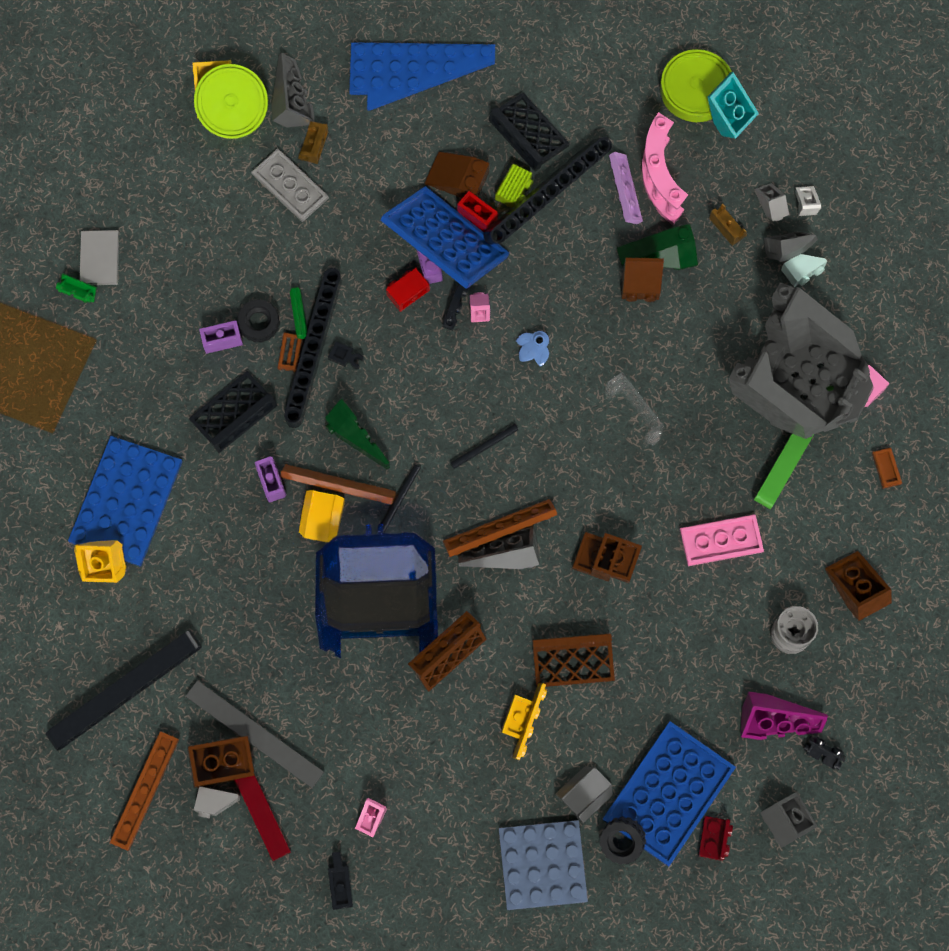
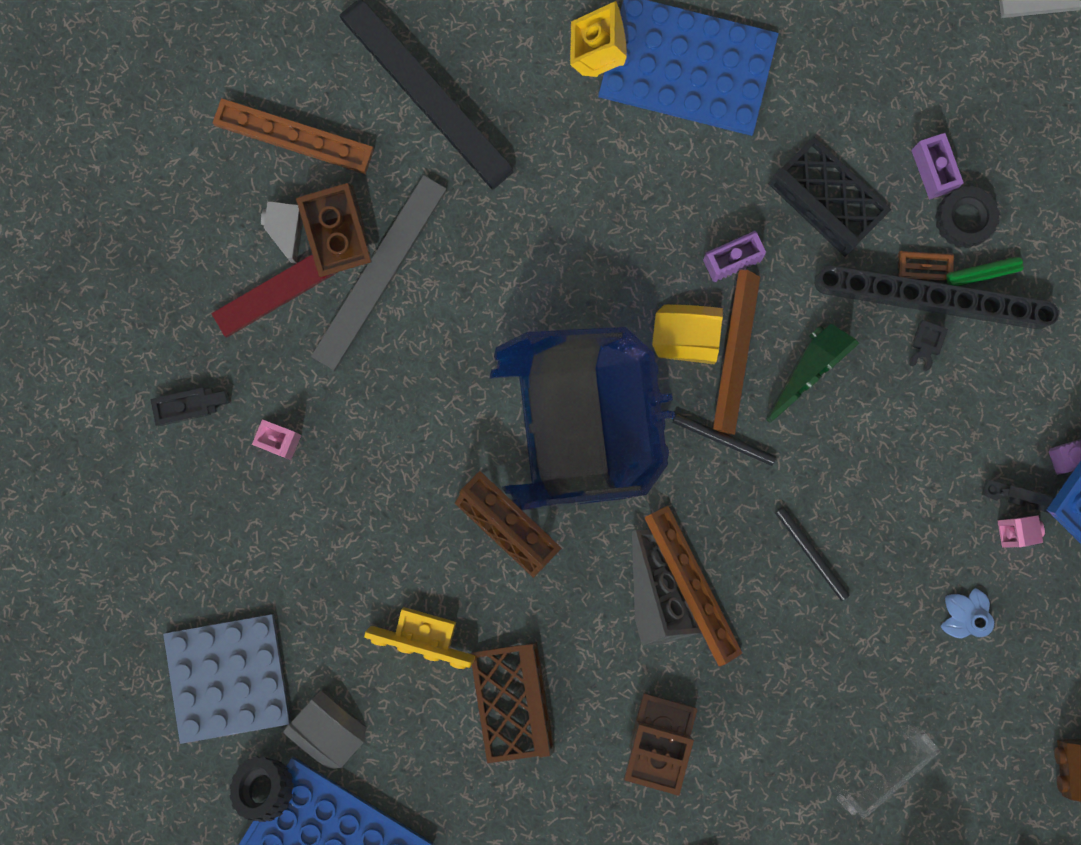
camera: 85 degrees right, 10 degrees up
red brick [386,268,430,312] -> none

